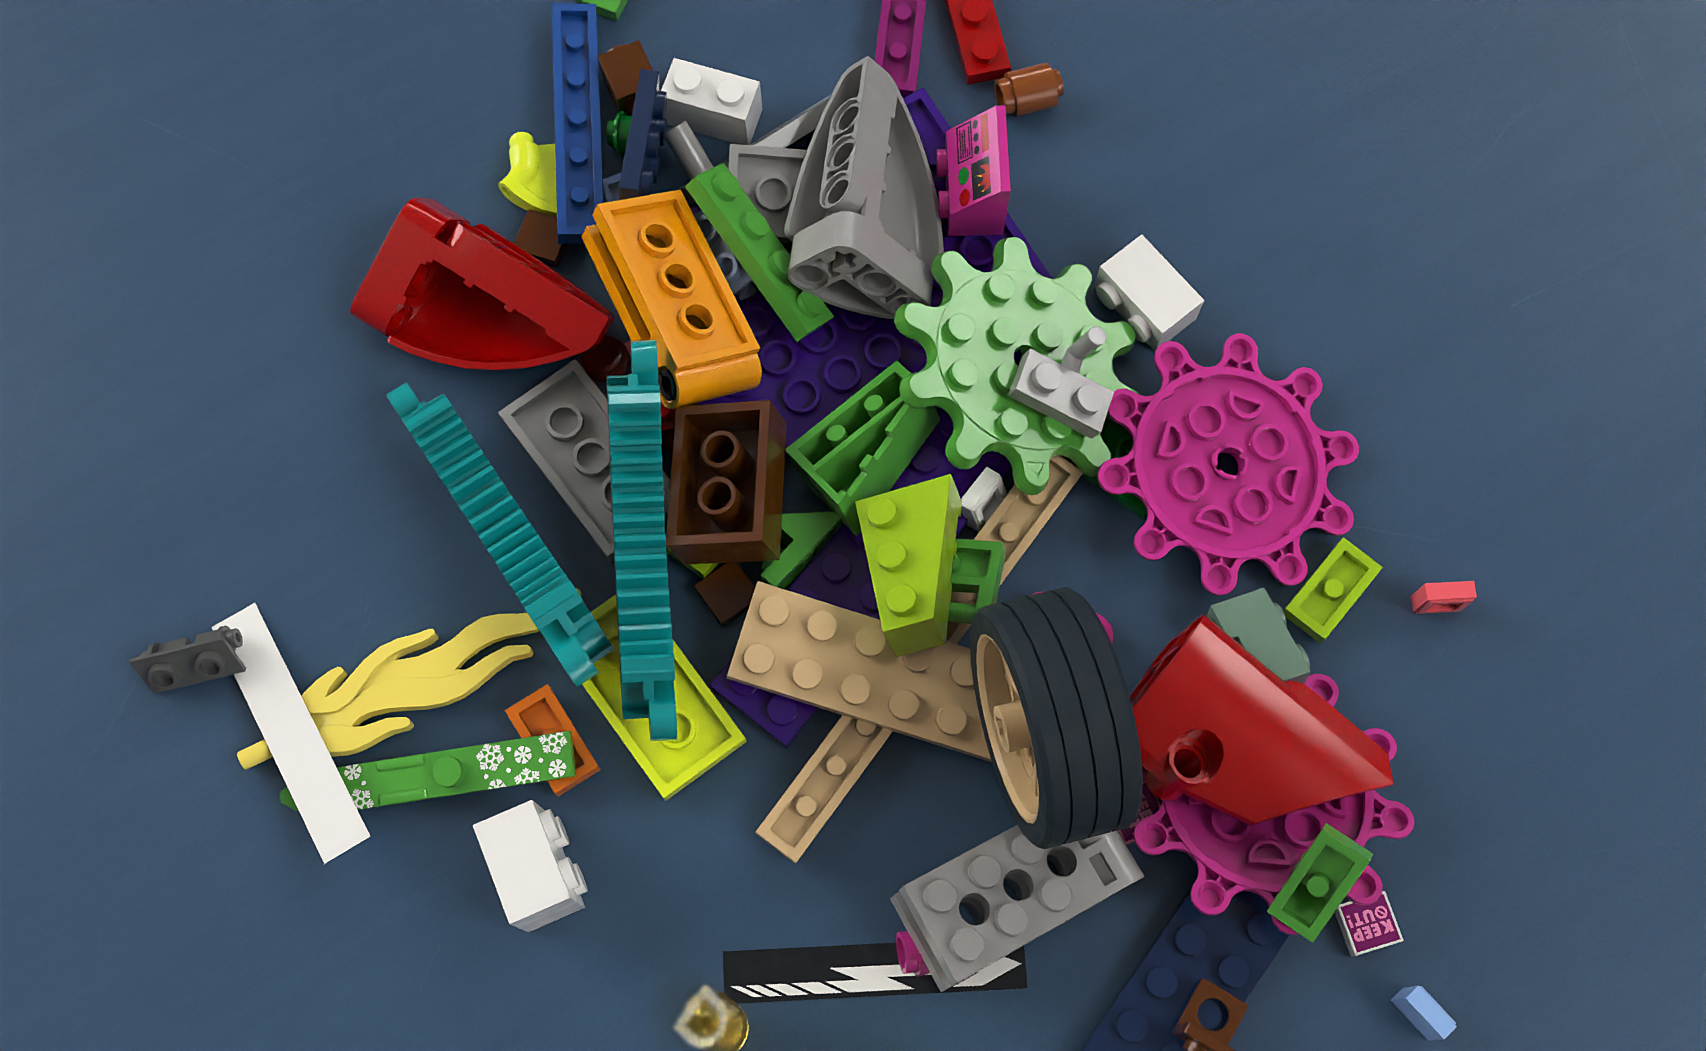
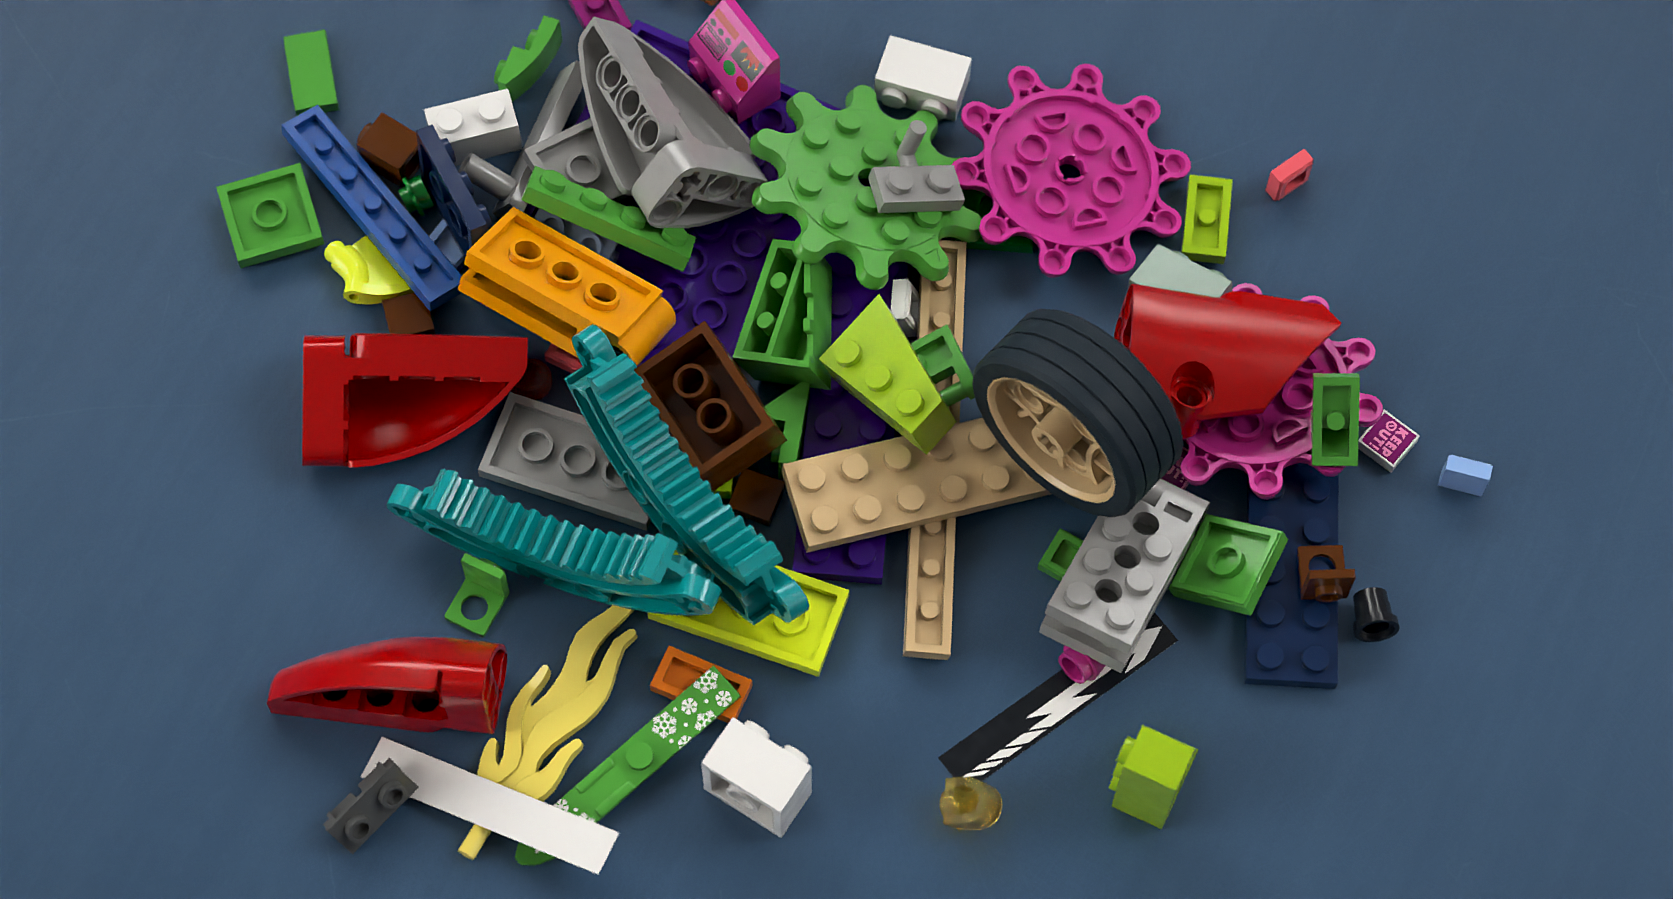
camera: 35 degrees left, 5 degrees down
none -> bright green plate [216,163,325,268]
none -> red panel [267,637,508,735]
none -> bright green bracket [444,553,510,638]
none -> bright green slope [494,15,562,102]
none -> bright green tile [1037,528,1083,582]
none -> bright green plate [1169,514,1288,616]

